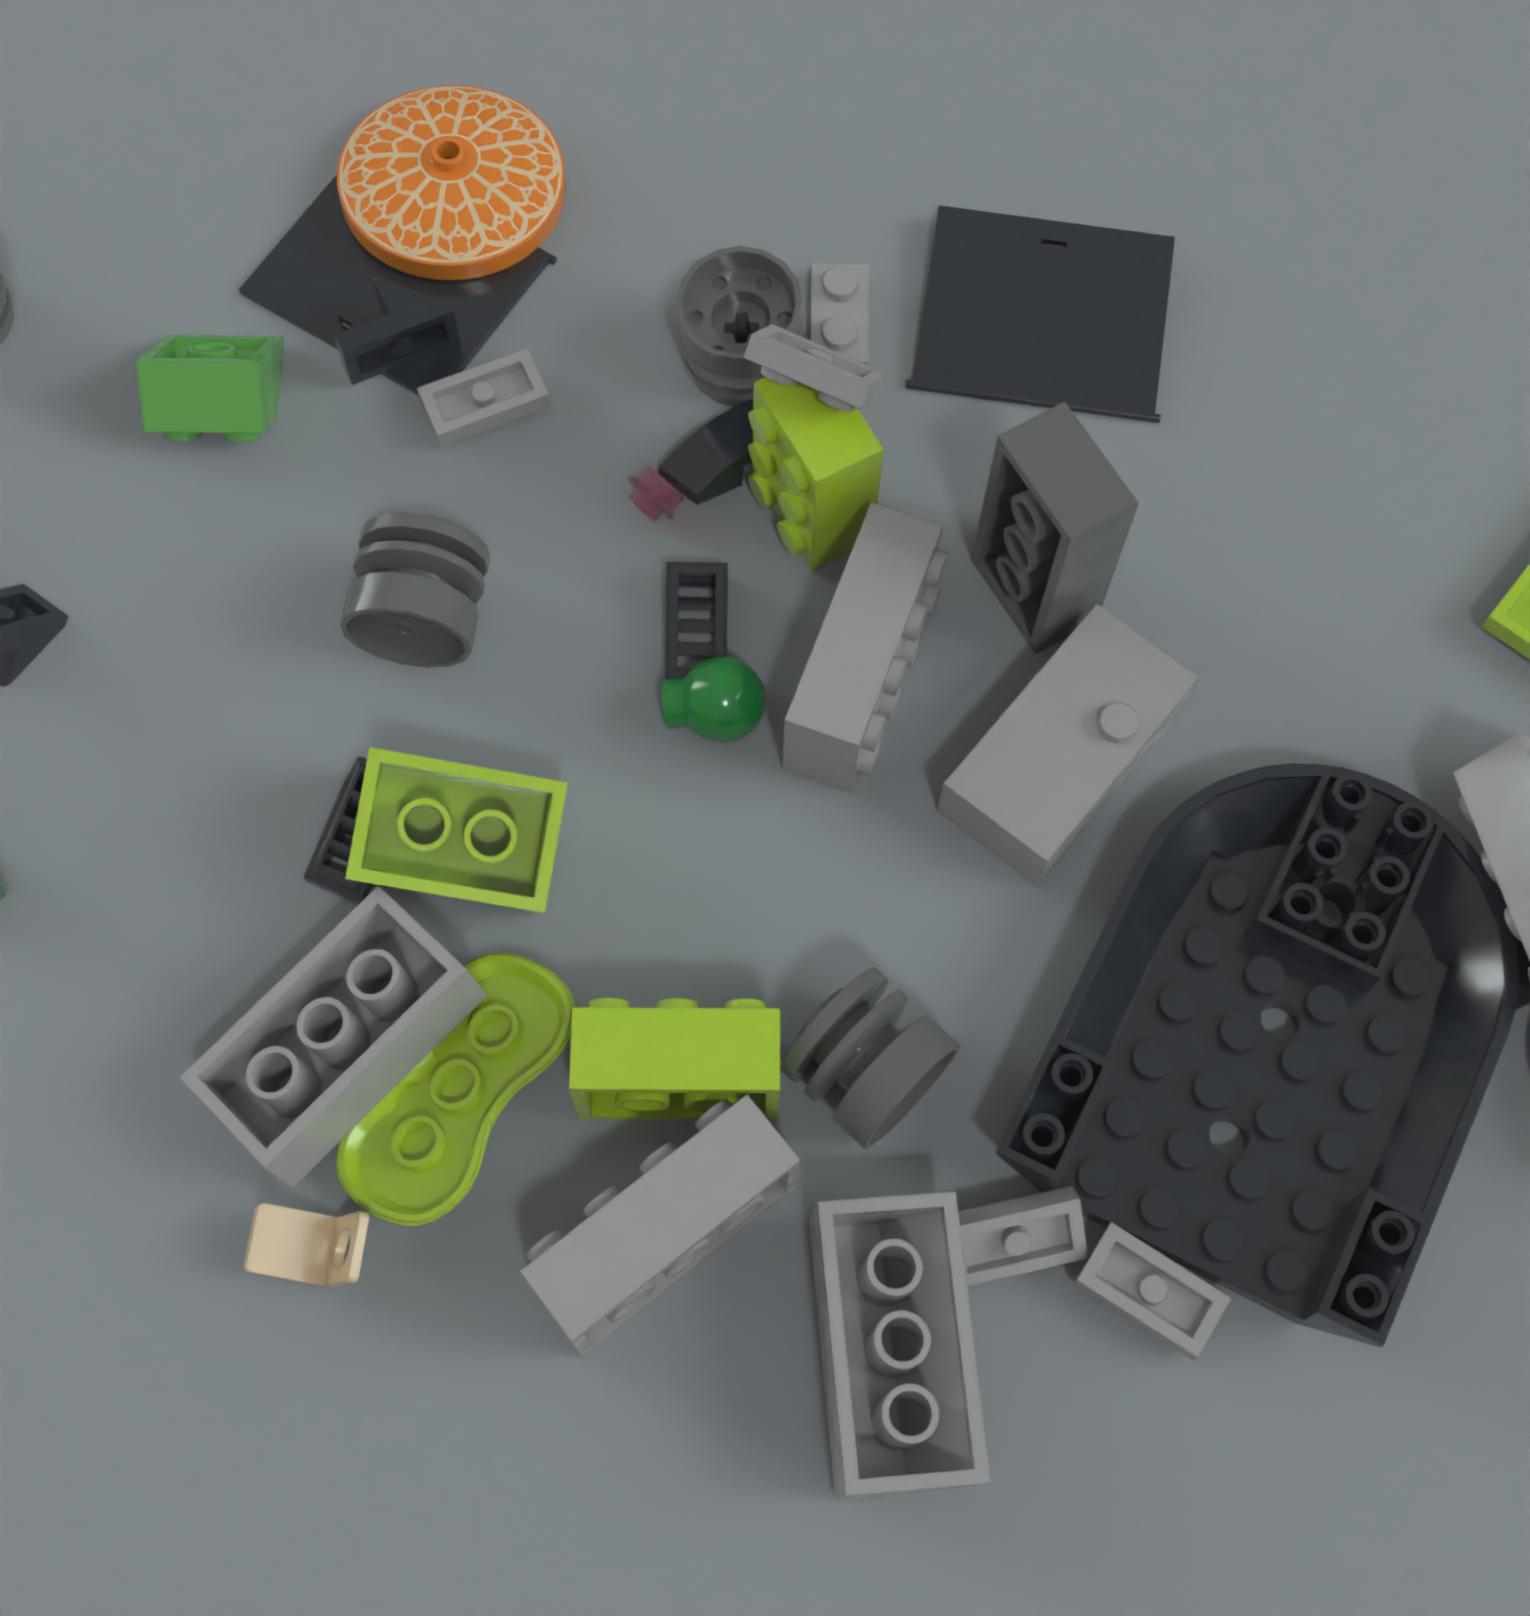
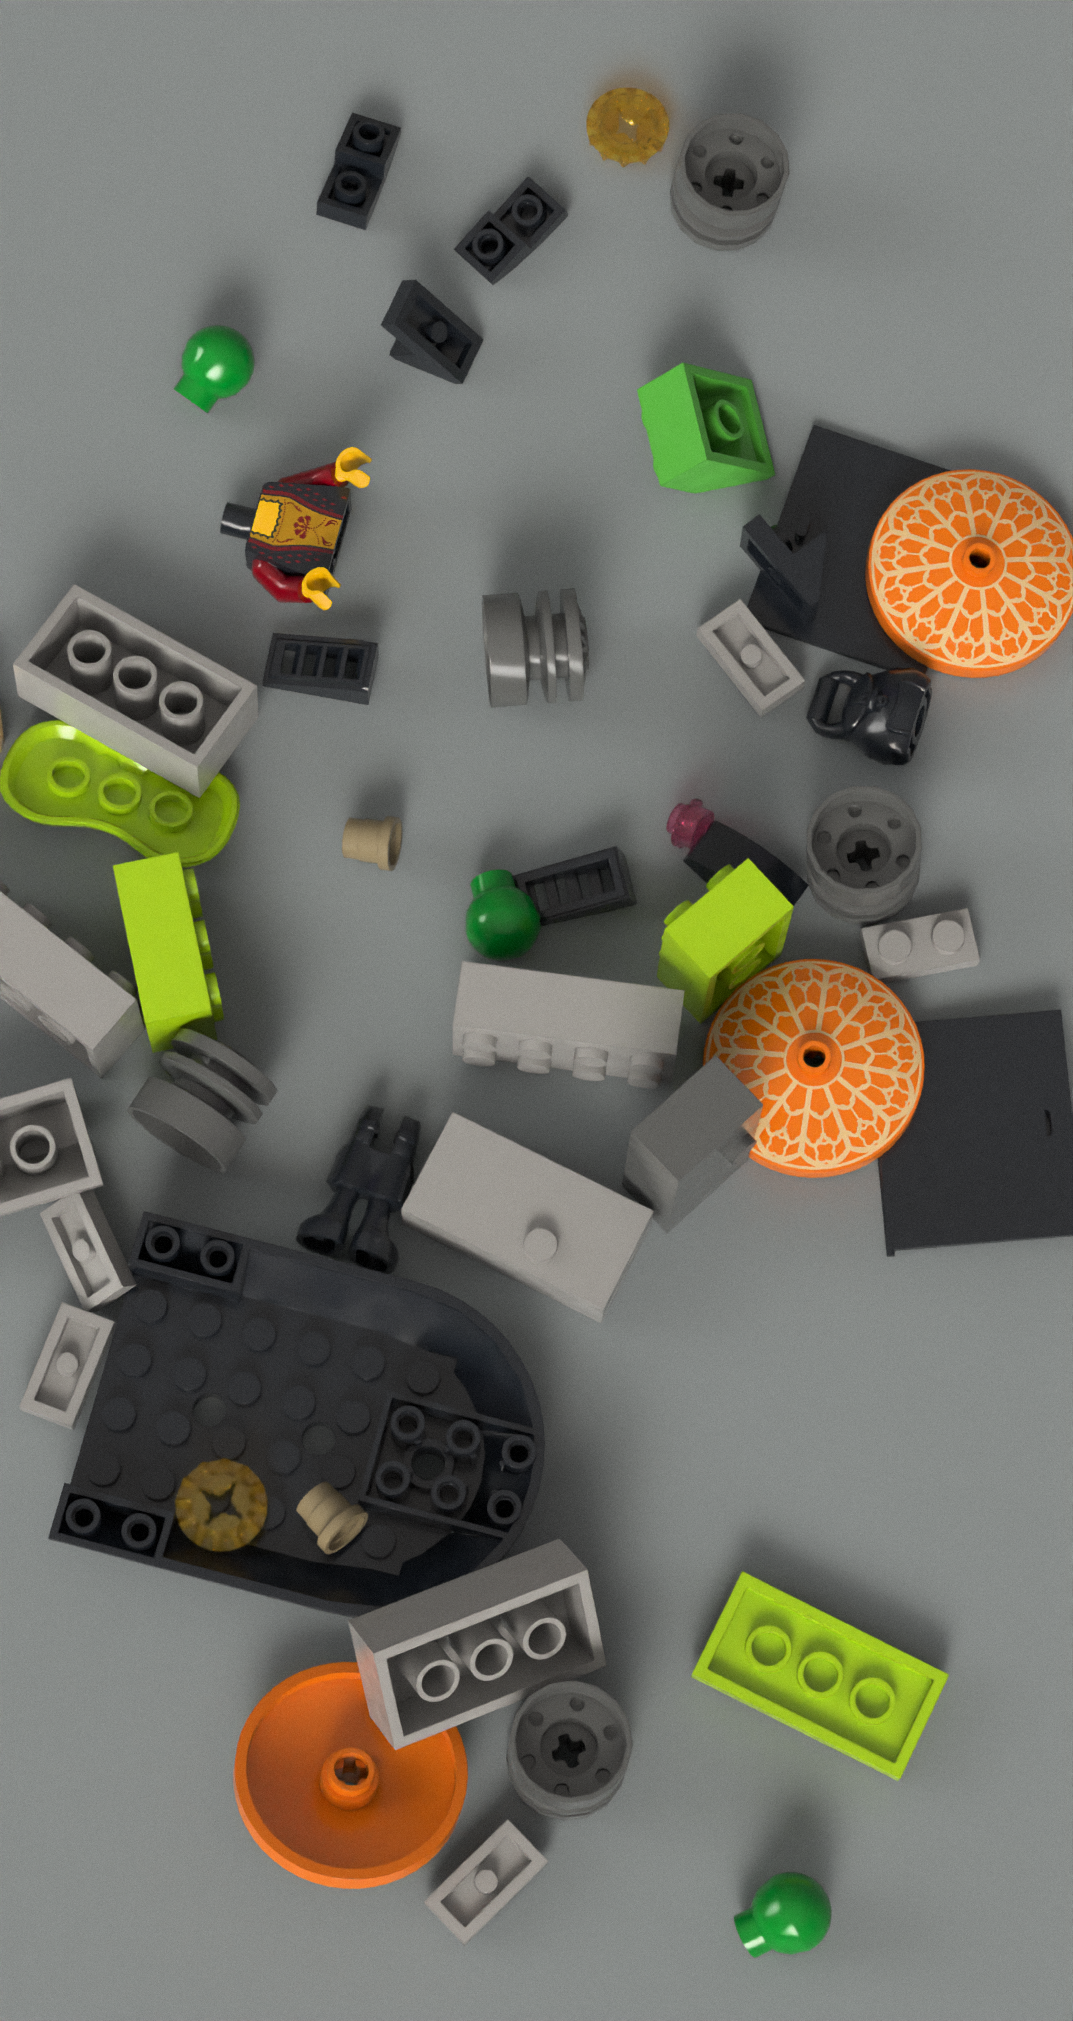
camera: 75 degrees right, 5 degrees up
lime brick [345,747,568,913] -> none
light grey plate [744,324,887,411] -> none
none -> clear yellow gear [175,1458,268,1552]
none -> torso [220,447,372,610]
none -> black piece [296,1105,421,1274]
none -> dark tan piece [296,1481,368,1554]
none -> dark tan piece [342,816,402,871]
none -> orange dish [703,959,925,1178]
none -> black piece [806,667,932,766]

